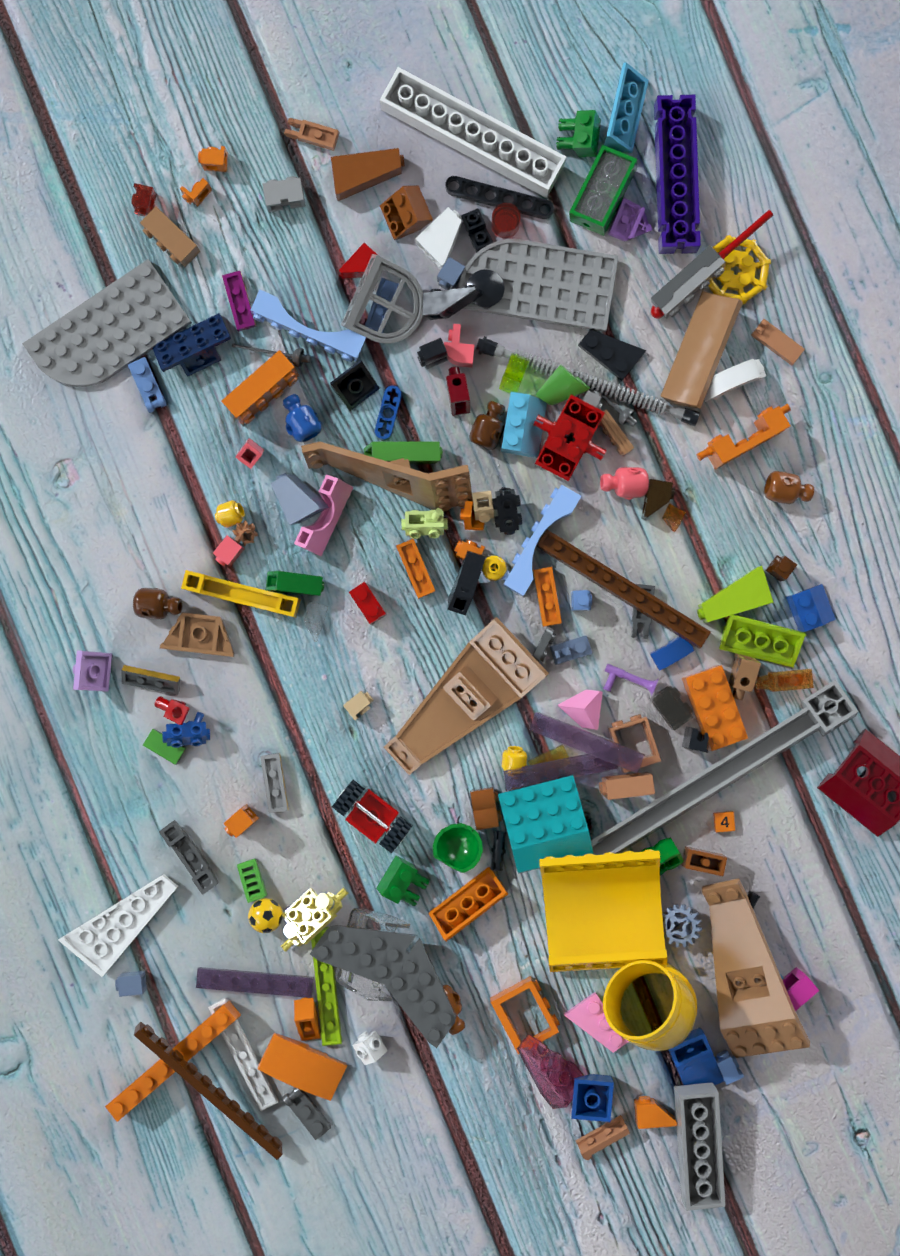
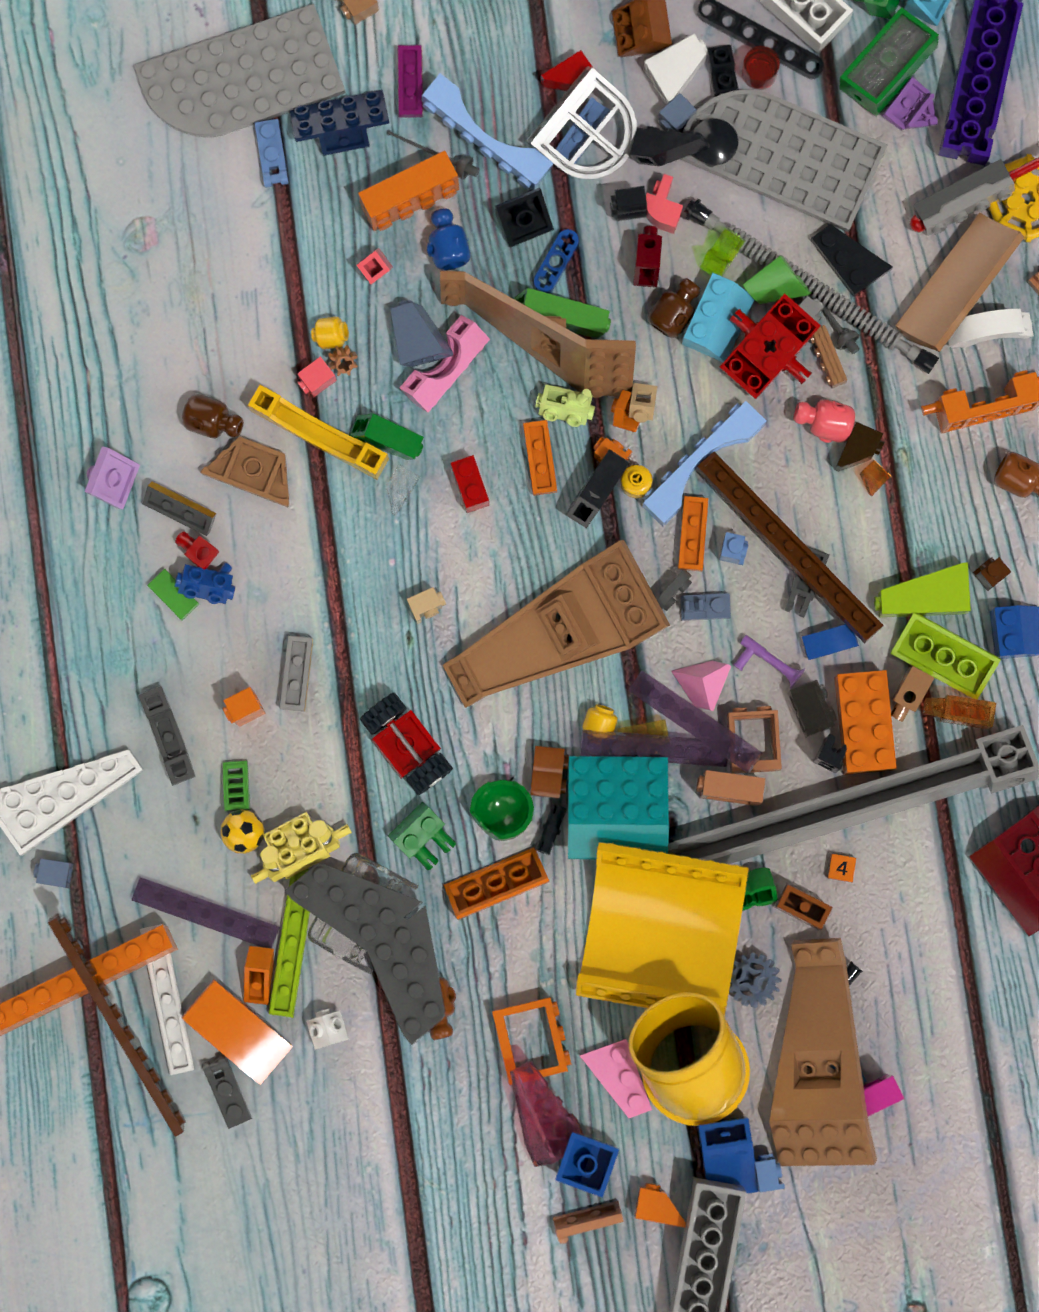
camera: 15 degrees right, 5 degrees down
black brick [492,487,522,535] -> none

